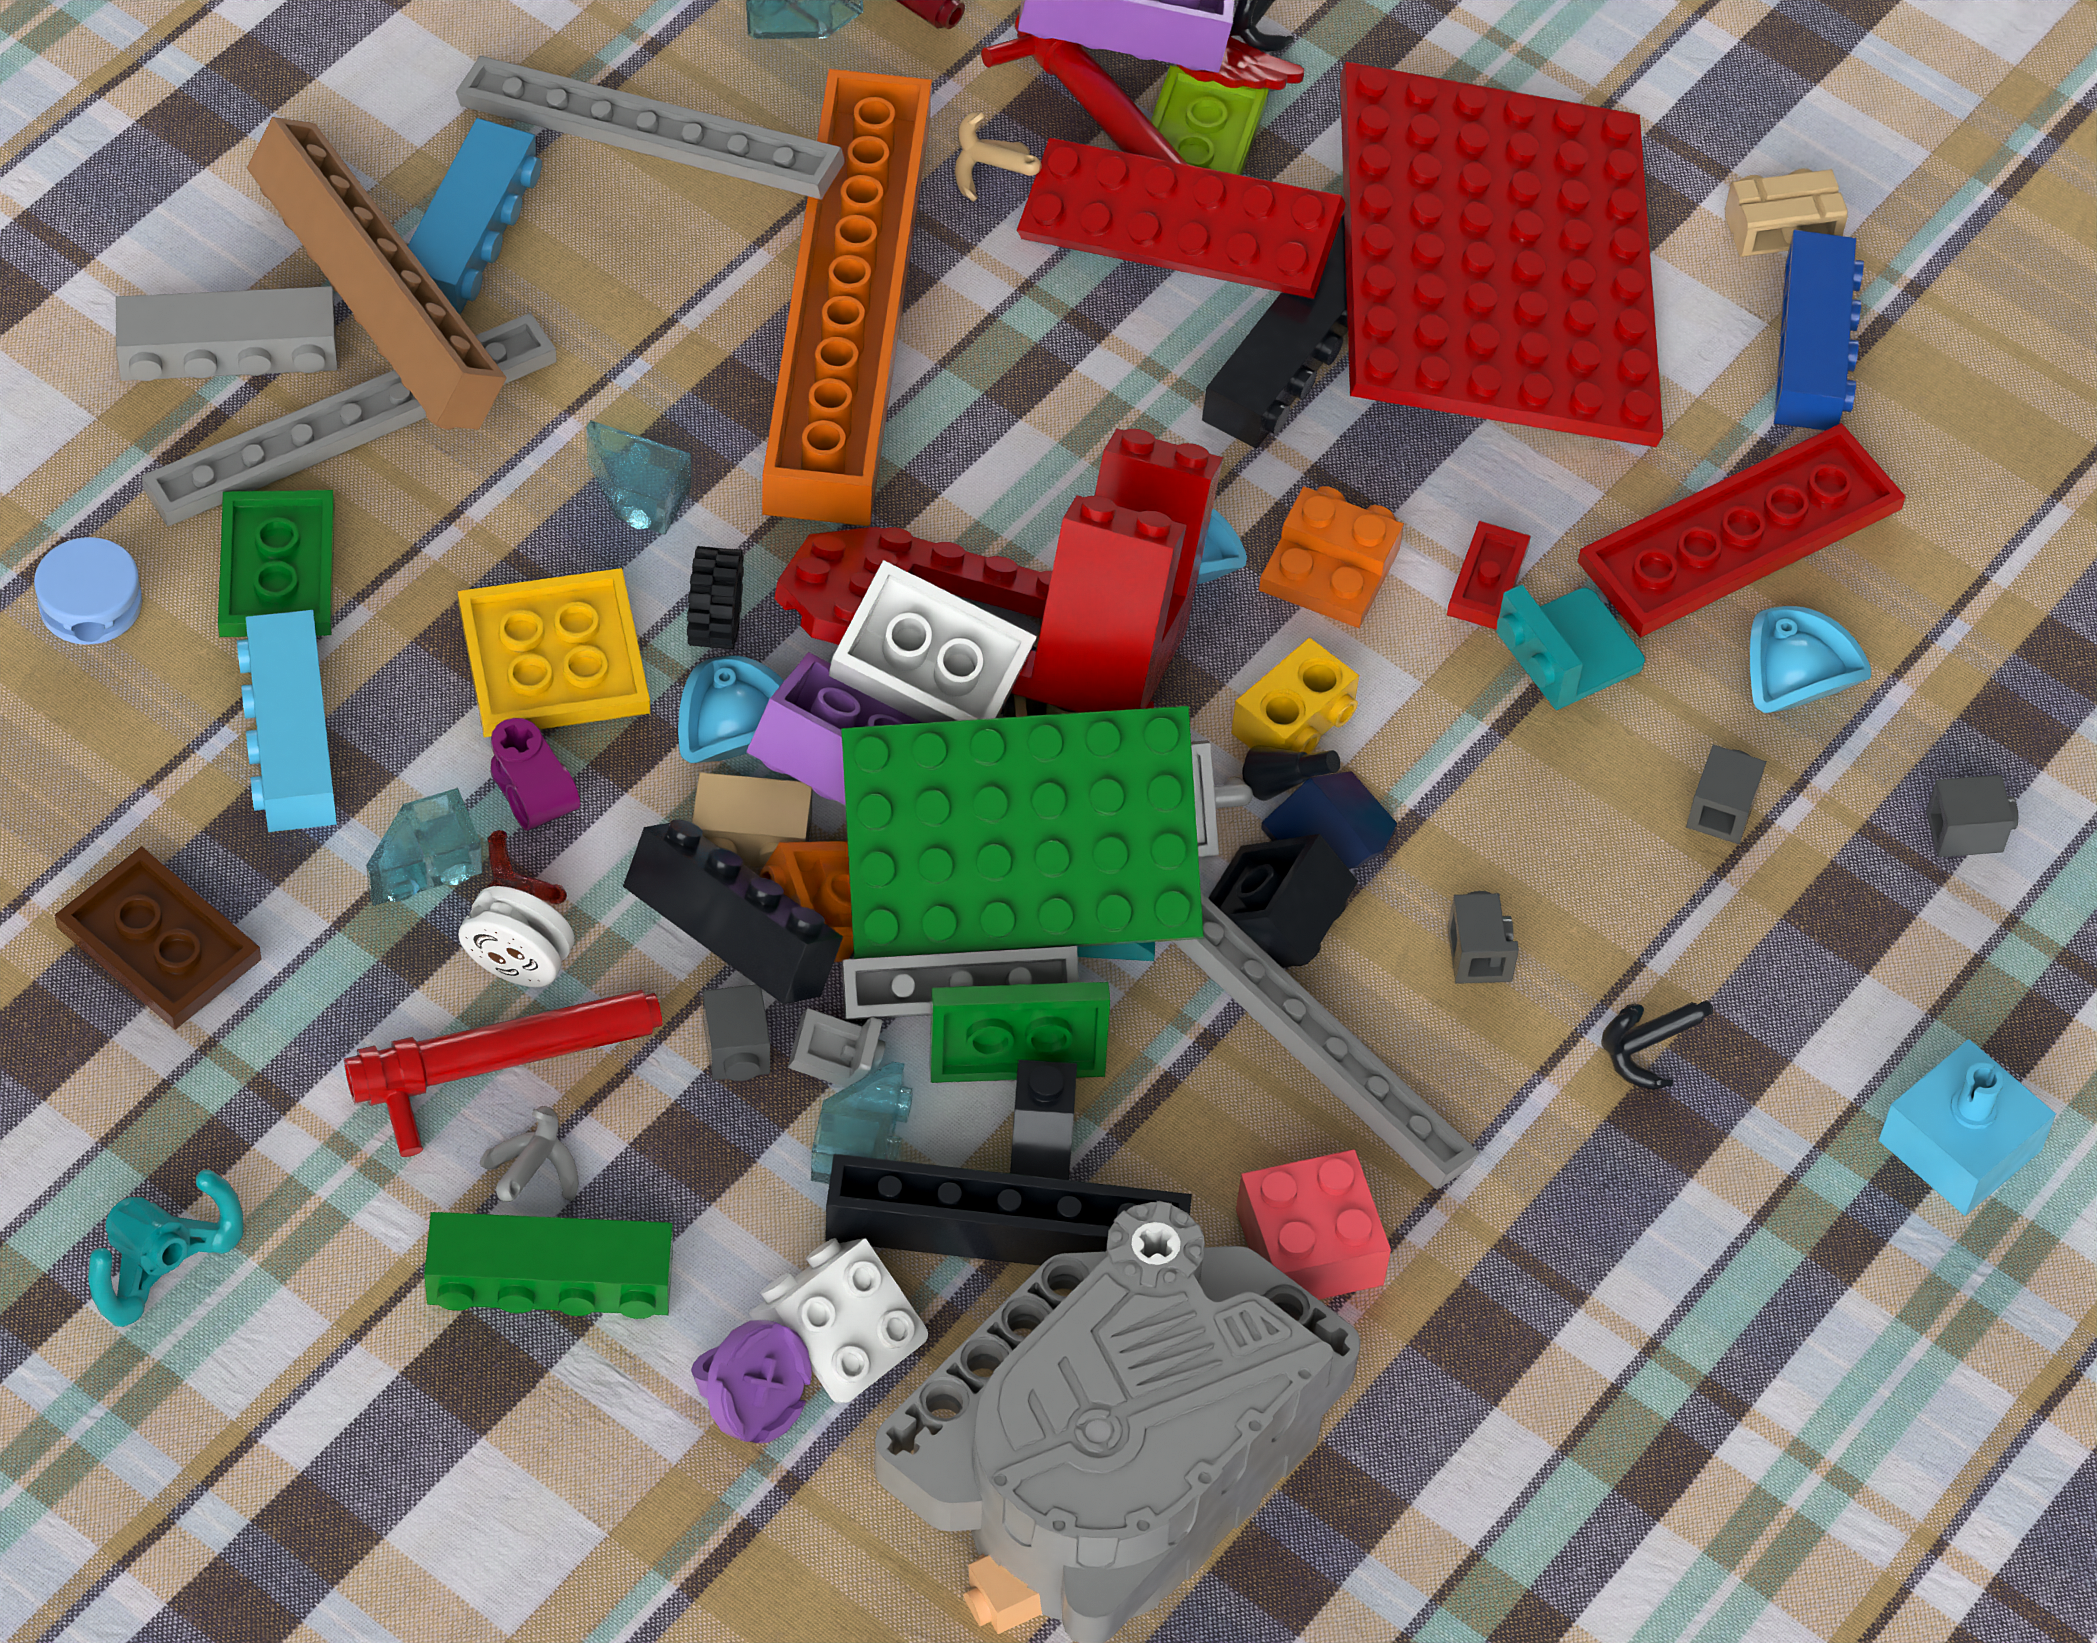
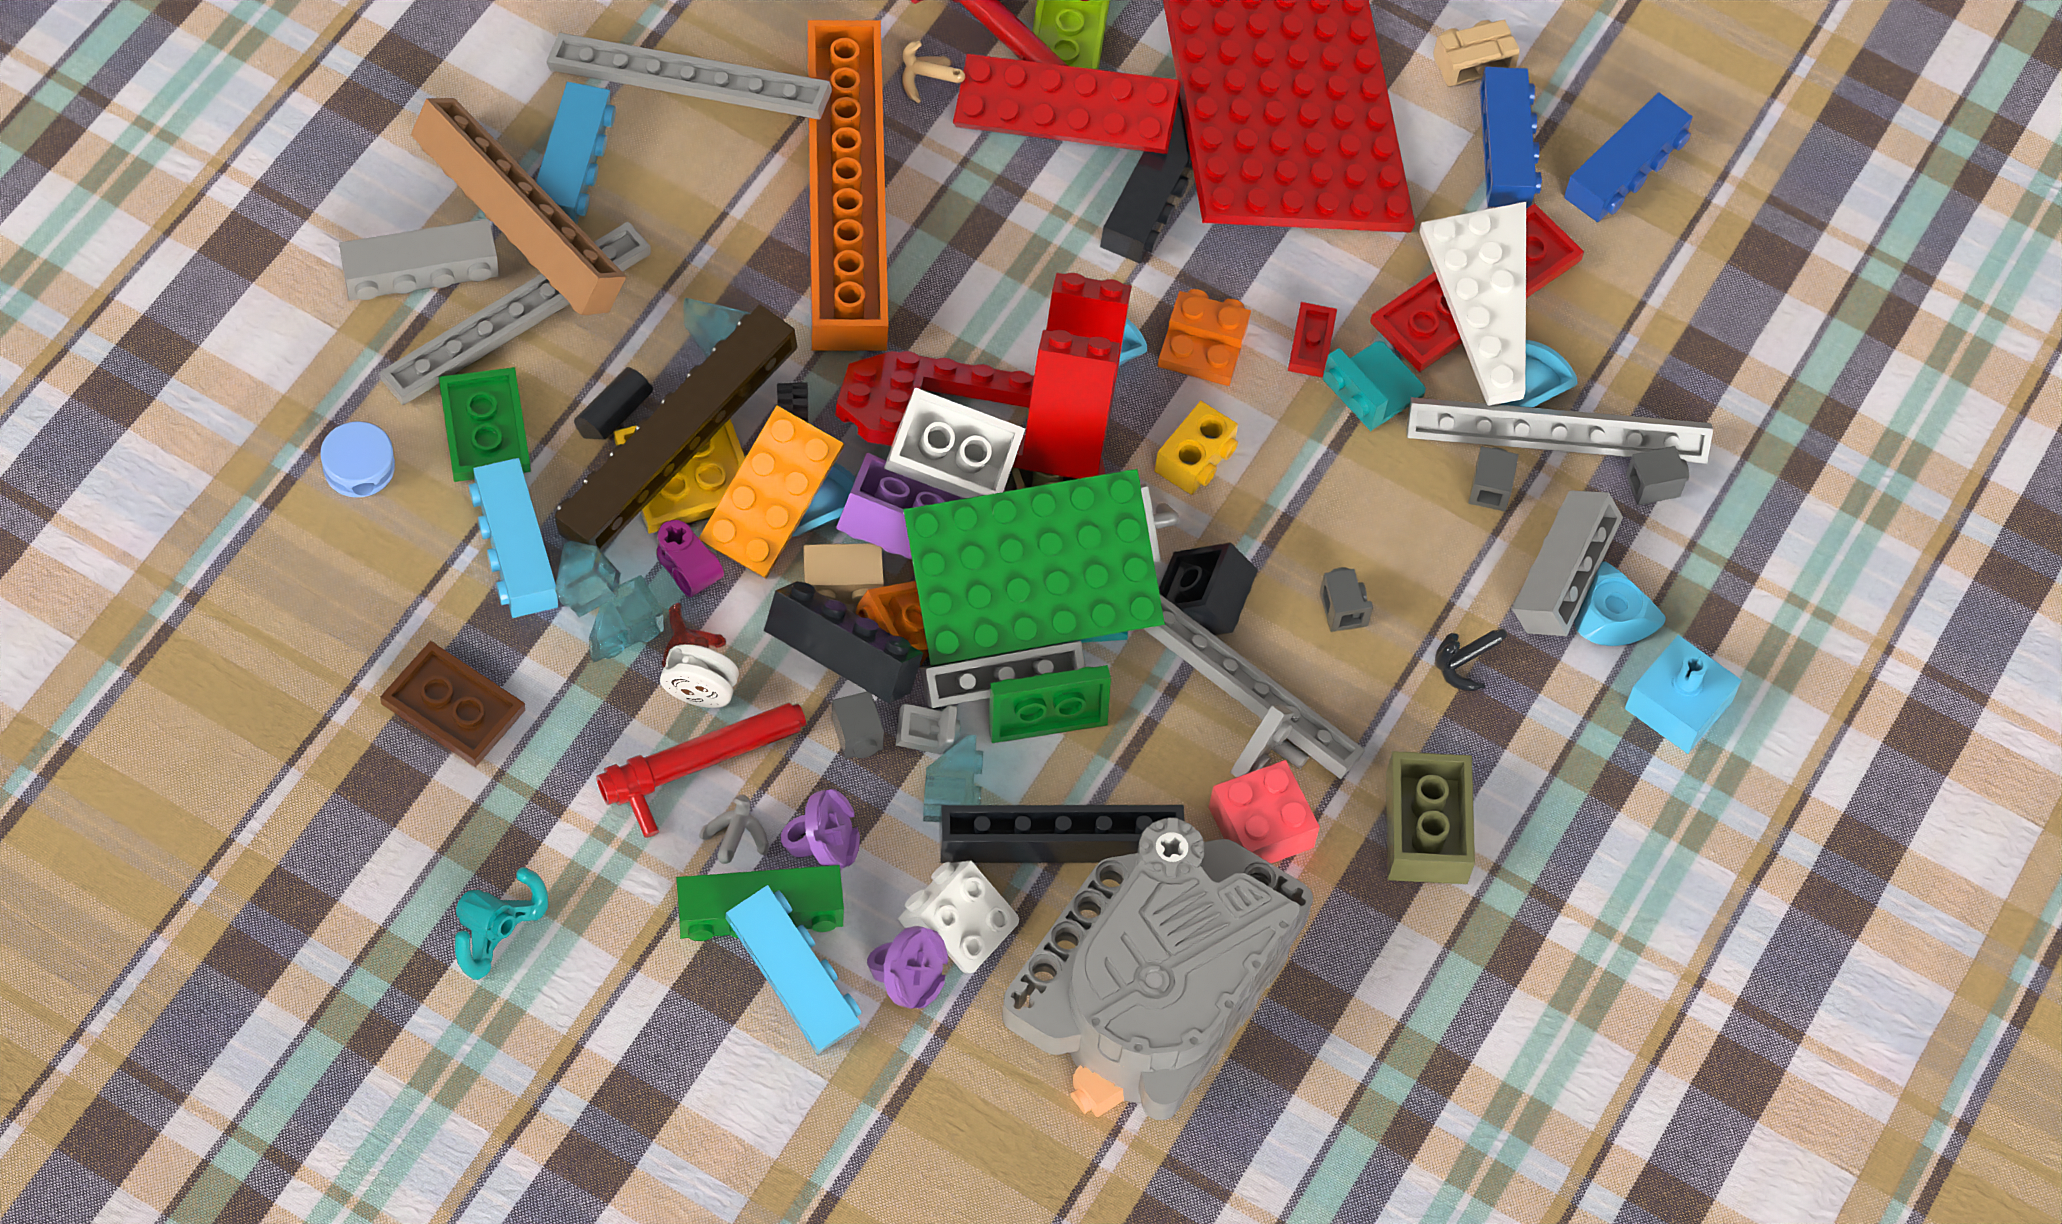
camera: 10 degrees left, 5 degrees up
black slope [1010,1059,1077,1180] -> none
black cone [1242,745,1340,801] -> none
dark blue slope [1261,771,1397,869] -> none
none -> dark brown brick [554,304,798,560]
none -> clear light blue slope [555,541,621,618]
none -> black brick [574,367,654,440]
none -> light orange plate [699,405,845,579]
none -> medium azure brick [725,885,862,1055]
none -> medium lavender tile [781,789,860,869]
none -> light grey plate [1230,704,1309,777]
none -> olive brick [1386,751,1475,884]
none -> light grey plate [1406,397,1713,464]
none -> white wing [1420,202,1526,406]
none -> light grey brick [1512,491,1623,636]
none -> blue brick [1564,92,1693,223]
none -> medium azure hat [1574,561,1666,646]

